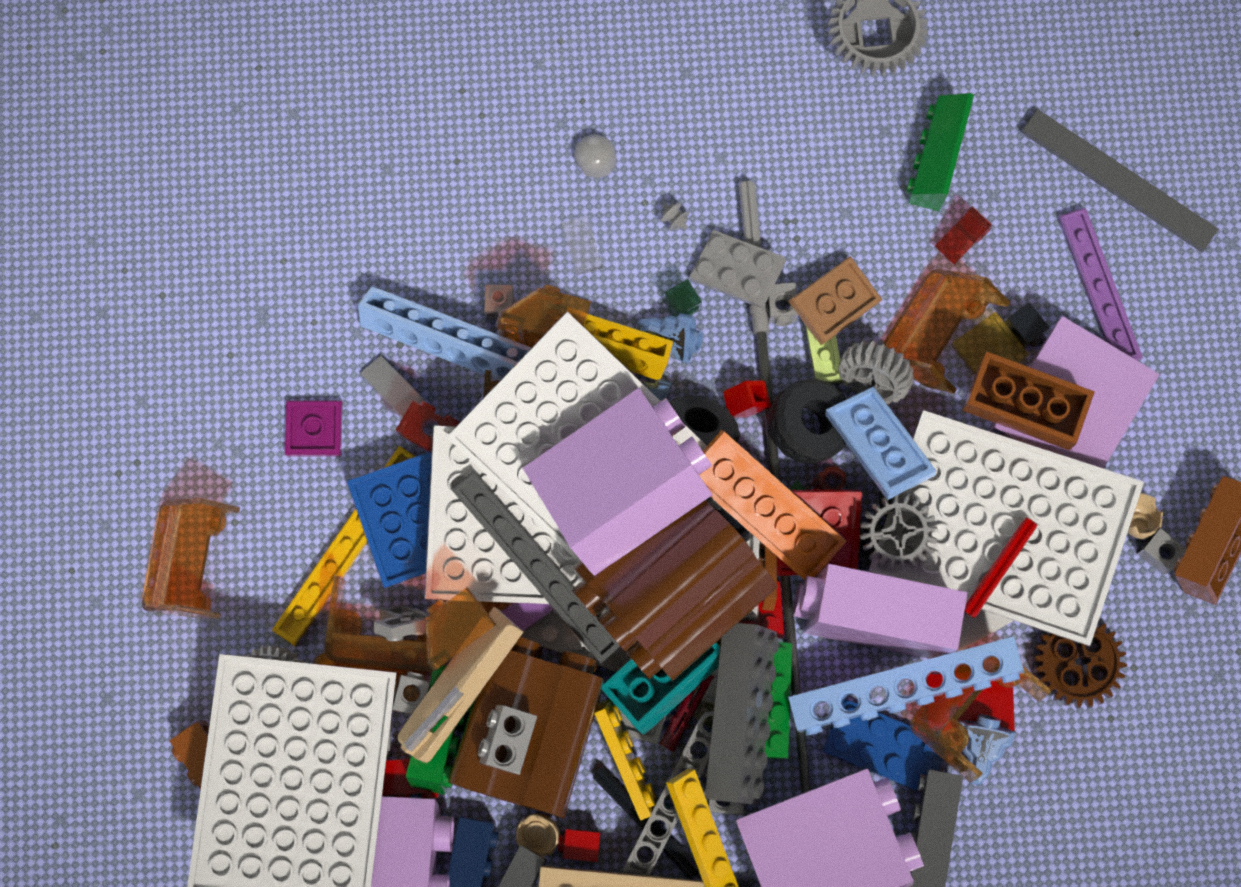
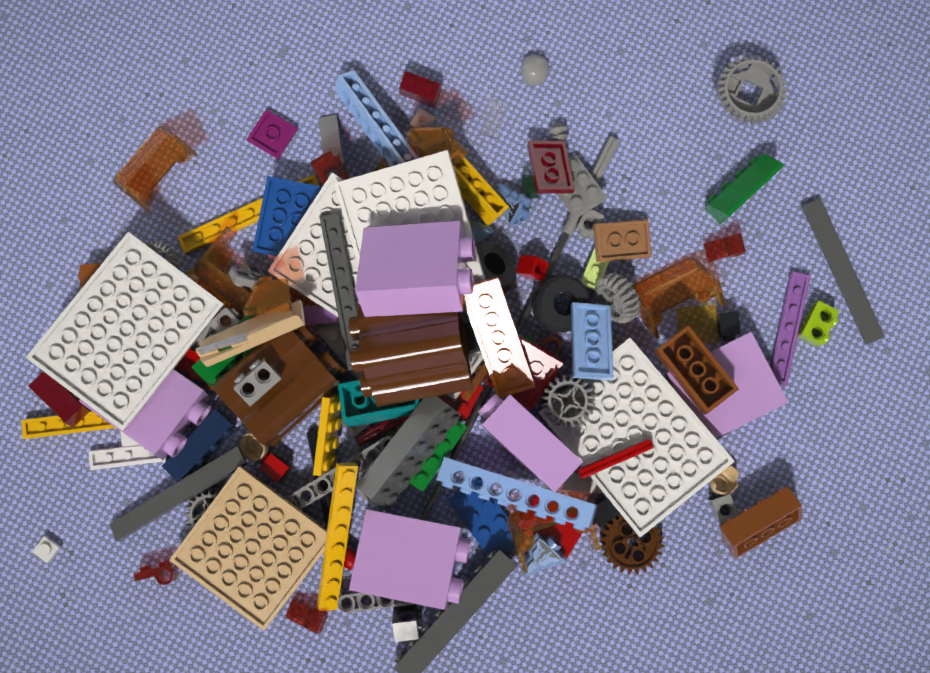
camera: 40 degrees right, 5 degrees up
none -> dark red brick [399,71,442,108]
none -> dark red plate [527,140,575,194]
none -> black slope [592,496,620,527]
none -> lime brick [798,300,839,347]

